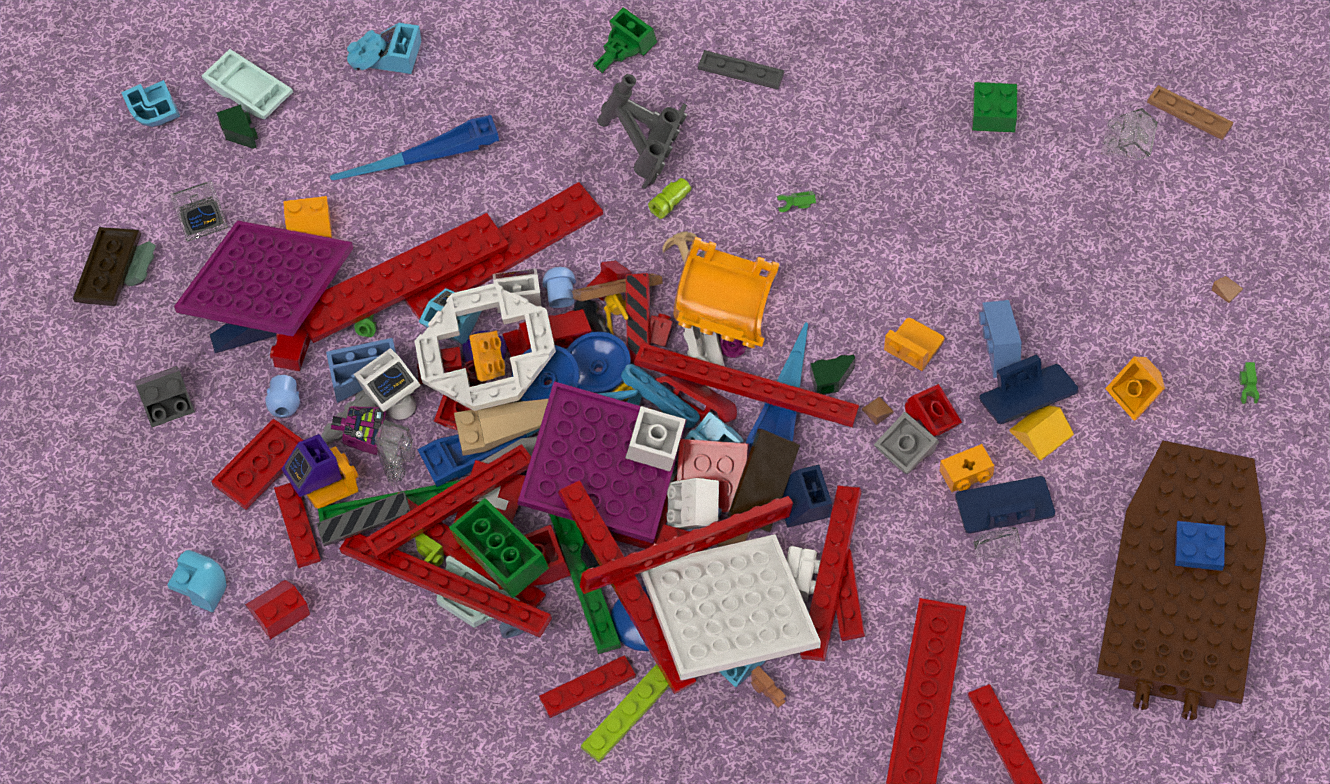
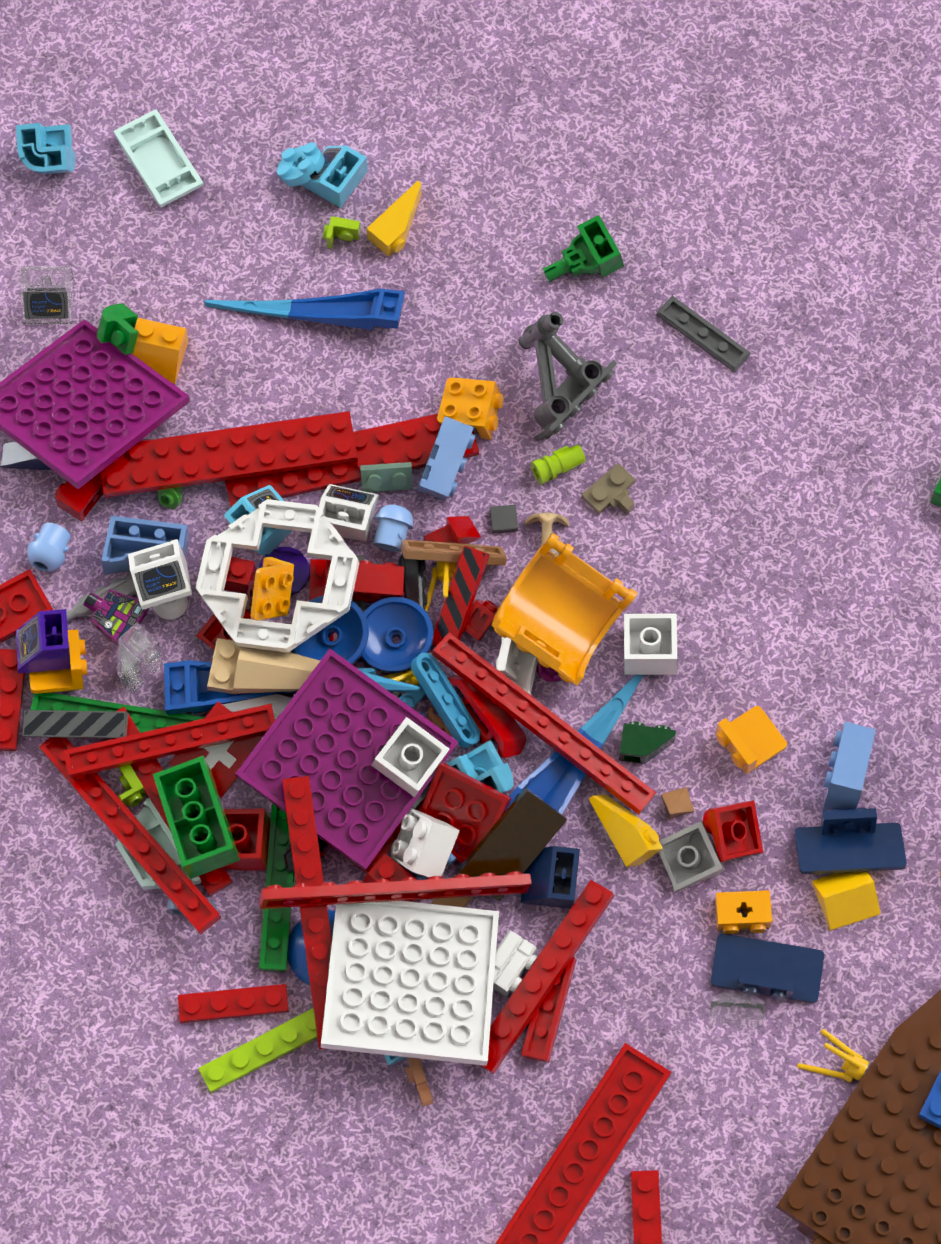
camera: 20 degrees right, 10 degrees up
dark green slope [216,104,258,149] -> none
bright green plate [777,191,816,212] -> none
none -> green brick [96,303,139,355]
none -> lime bracket [323,216,361,249]
none -> sand green plate [360,462,413,492]
none -> yellow slope [367,181,422,257]
none -> medium blue wedge [417,416,476,500]
none -> light orange bracket [437,377,504,440]
none -> dark grey tile [490,505,518,533]
none -> dark tan hinge [581,463,636,514]
none -> yellow slope [589,795,663,867]
none -> white brick [624,614,677,675]
none -> yellow plant [797,1029,869,1083]

